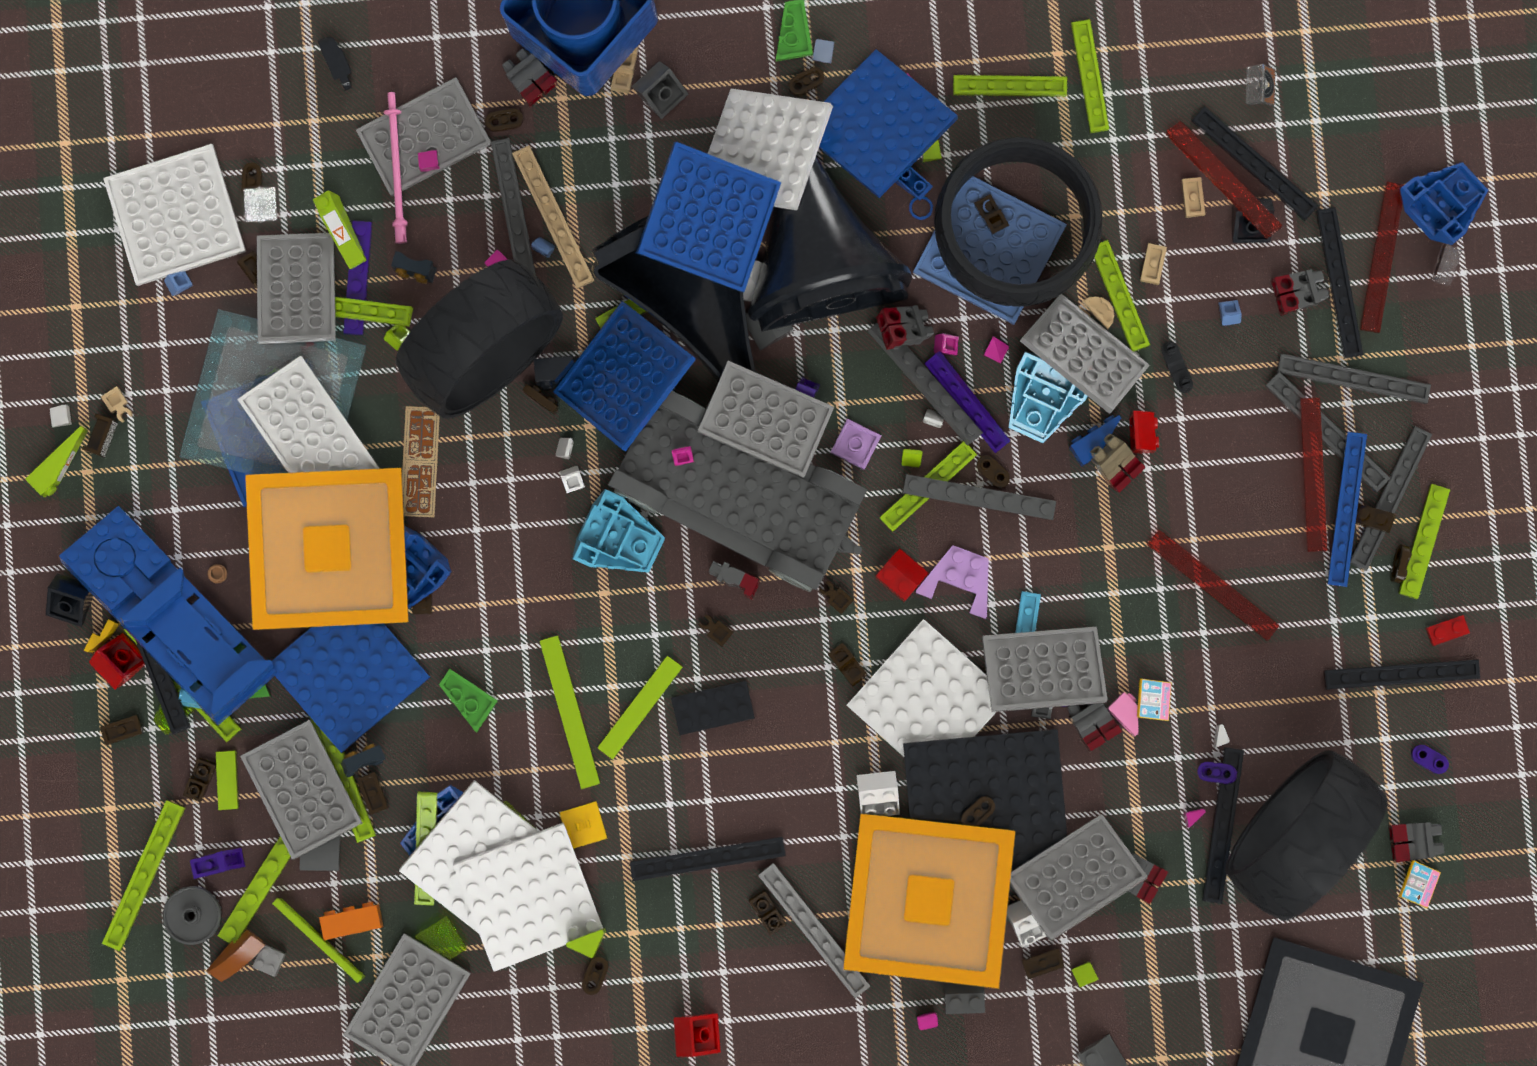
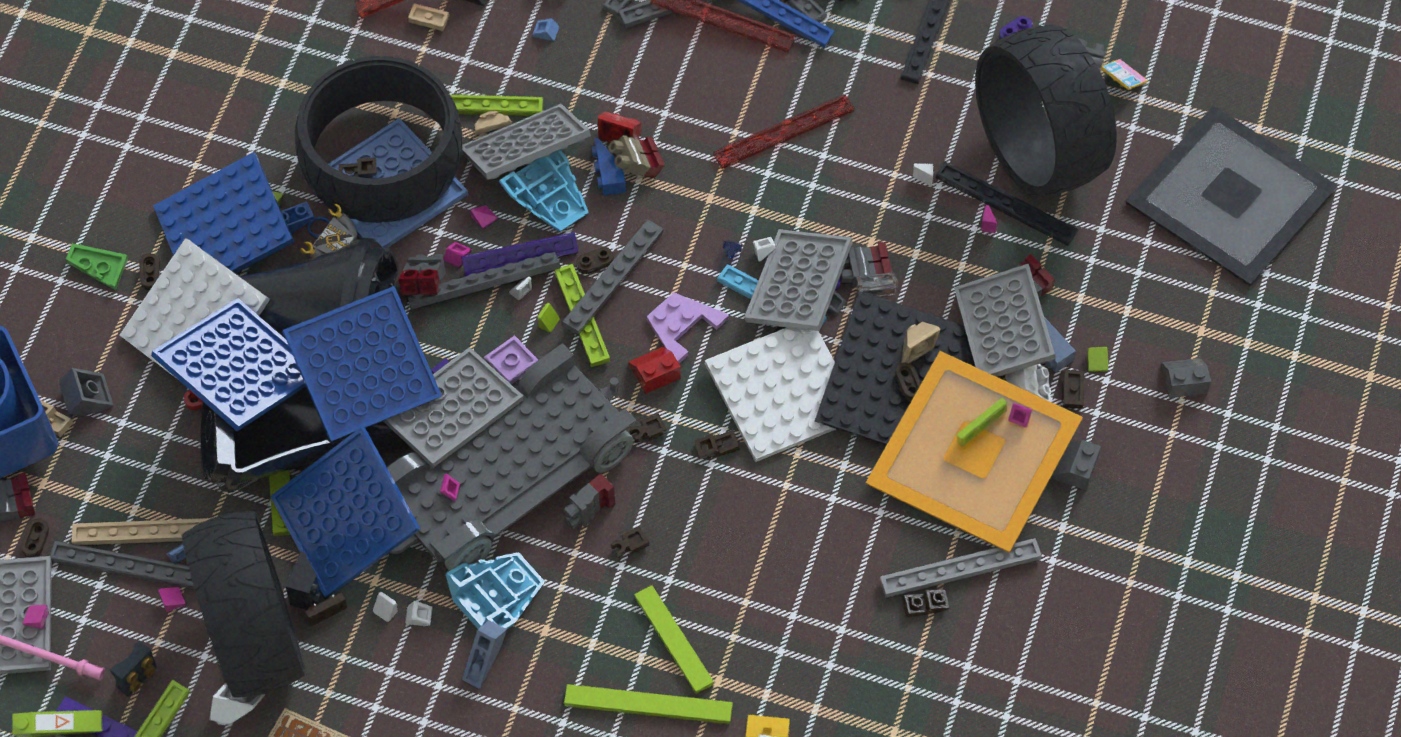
camera: 70 degrees left, 25 degrees down
lime slope [384,325,410,351] -> none
black plate [630,837,786,881] -> none
black plate [671,681,755,736] -> none
red slope [673,1013,721,1057] -> none
sand blue slope [812,39,834,64] -> none
white slope [857,771,900,816] -> none
dark pink slope [916,1012,938,1030] -> none
lime tile [953,75,1067,97] -> none
lime tile [1071,19,1109,133] -> none
bright pink slope [1107,692,1138,737] -> none
piece [1137,679,1171,721] -> none
tan plate [1140,243,1167,285] -> none
black piece [1161,341,1193,393] -> none
dark purple plate [1198,762,1237,784] -> none
none -> blue plate [282,286,442,441]
none -> torso [300,204,357,258]
none -> sand blue slope [462,620,507,689]
none -> clear blue tile [722,240,743,258]
none -> white slope [753,237,776,262]
none -> clear panel [856,273,898,297]
none -> tan slope [901,322,941,363]
none -> lime tile [957,398,1007,447]
none -> dark pink slope [1008,403,1032,428]
none -> sand blue slope [1044,317,1076,373]

